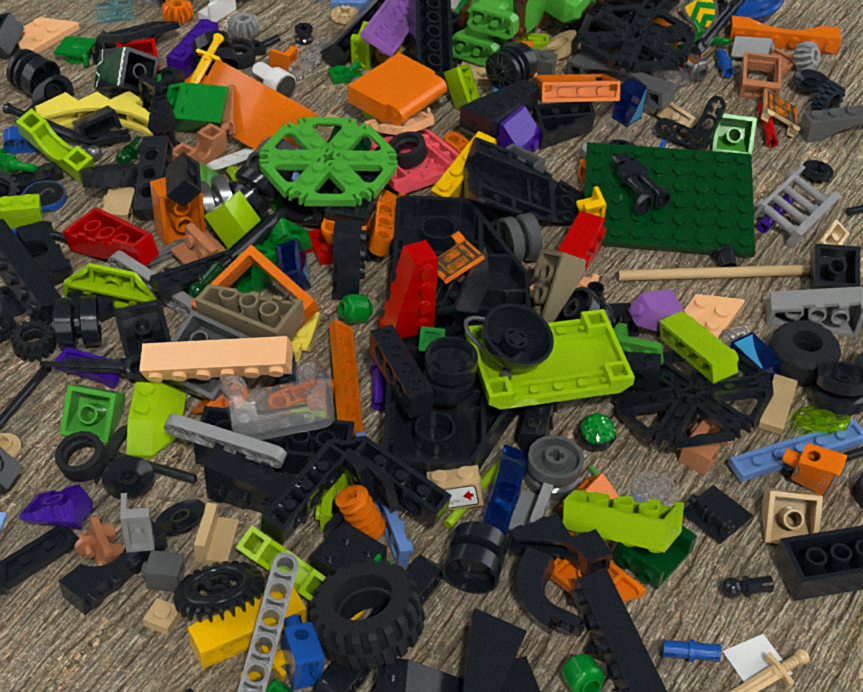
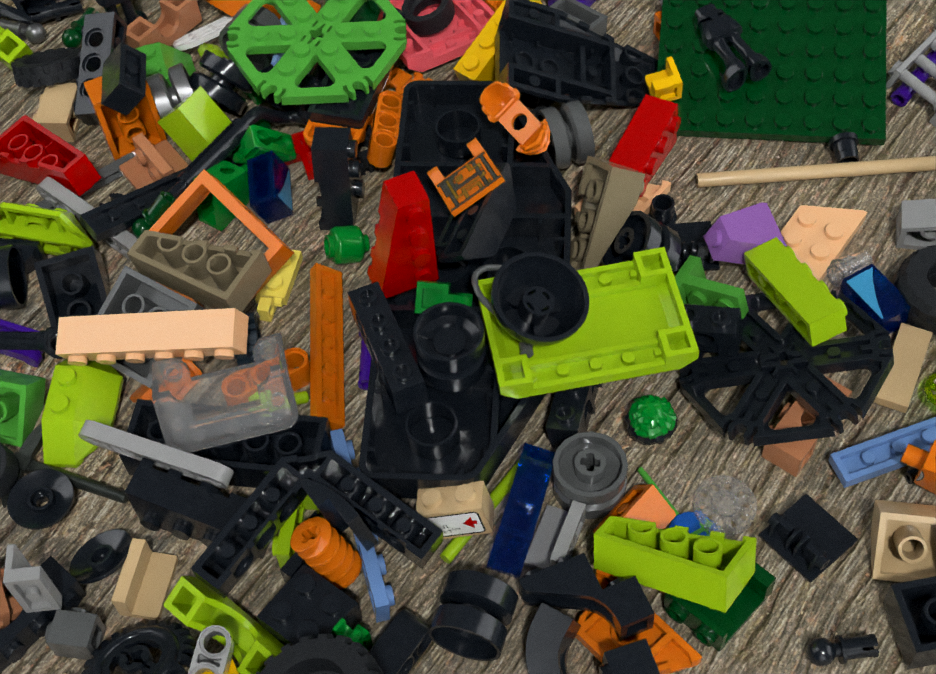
camera: 10 degrees right, 10 degrees up
none -> orange piece [479,81,550,155]

